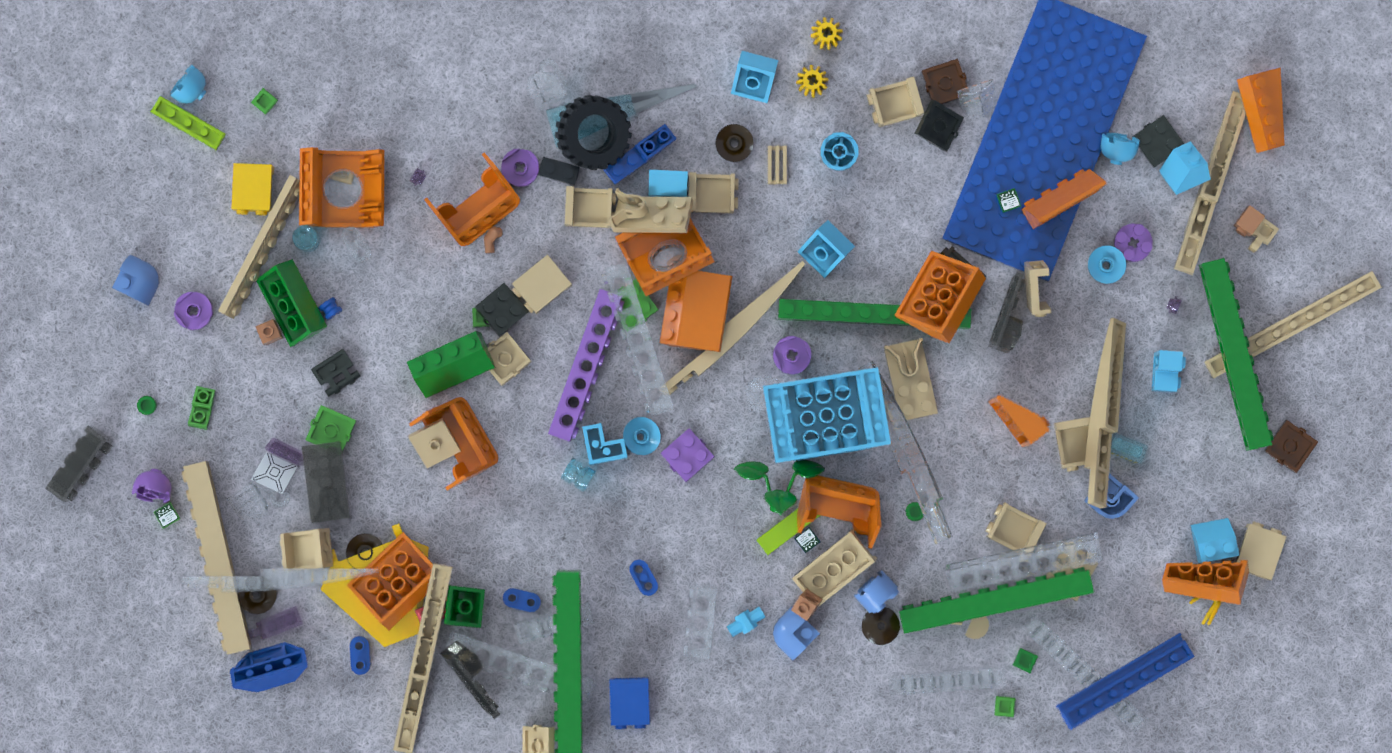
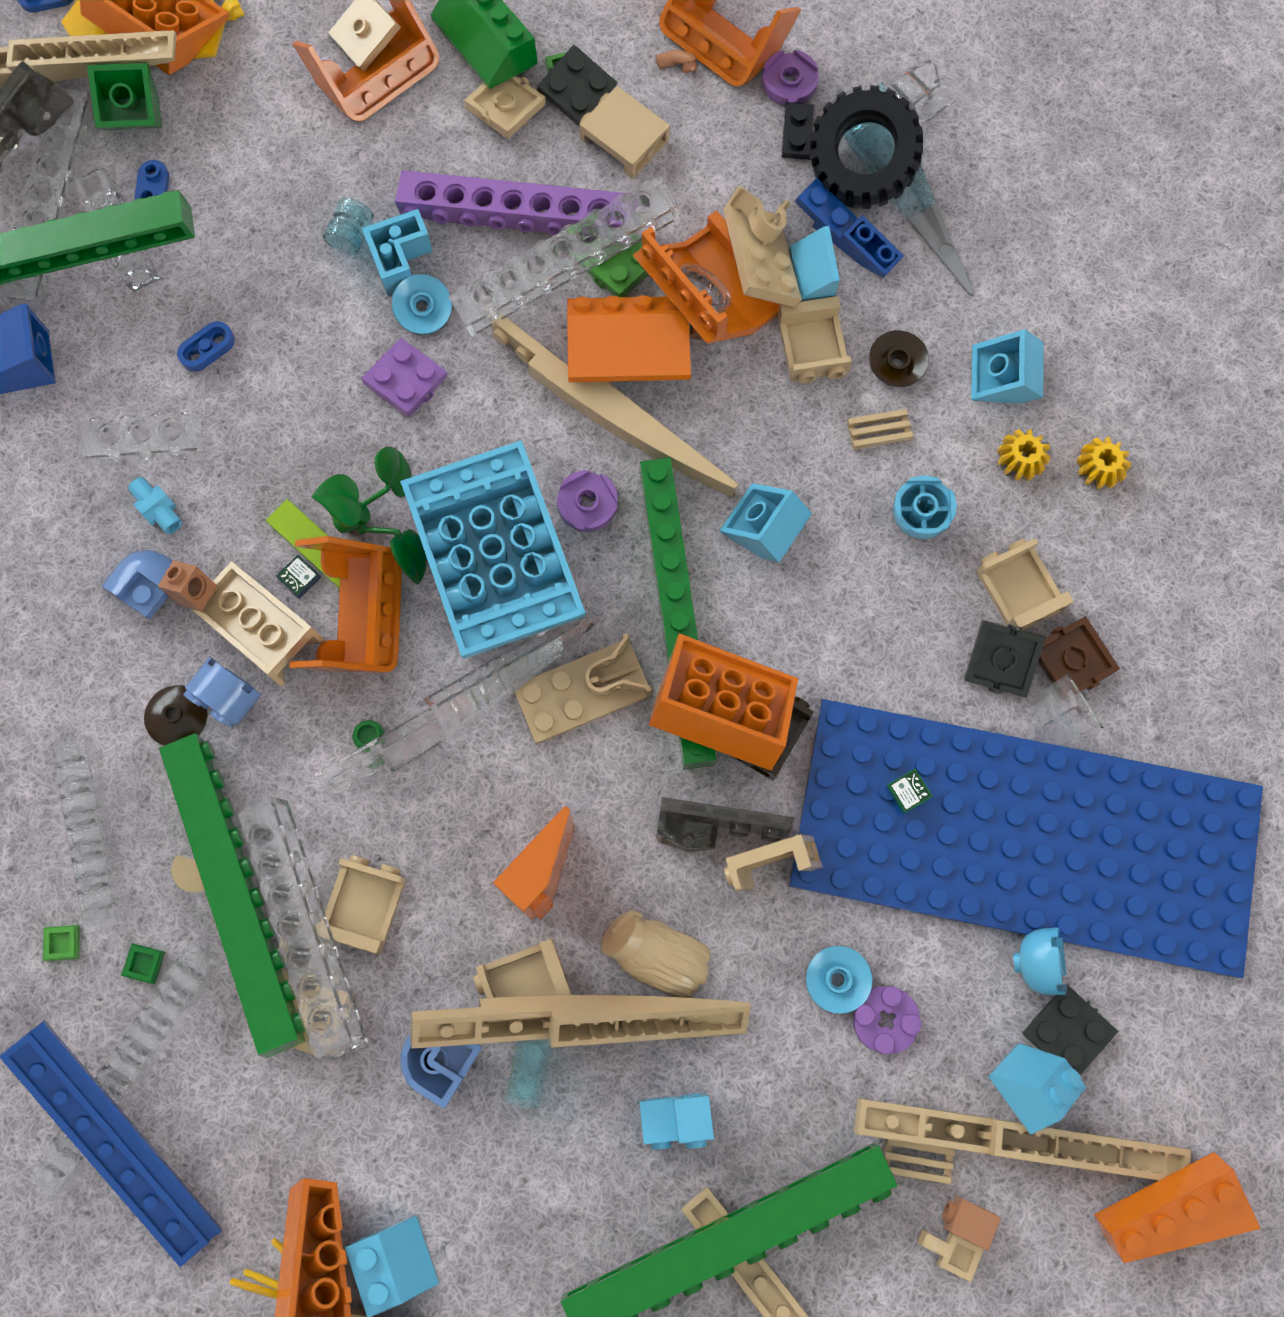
camera: 80 degrees right, 10 degrees down
tan panel [565,186,616,228] -> none
orange slope [1022,169,1107,230] -> none
clear purple plate [1166,296,1182,314] -> none
none -> tan hair [601,910,710,998]
none -> tan tile [884,1139,955,1185]

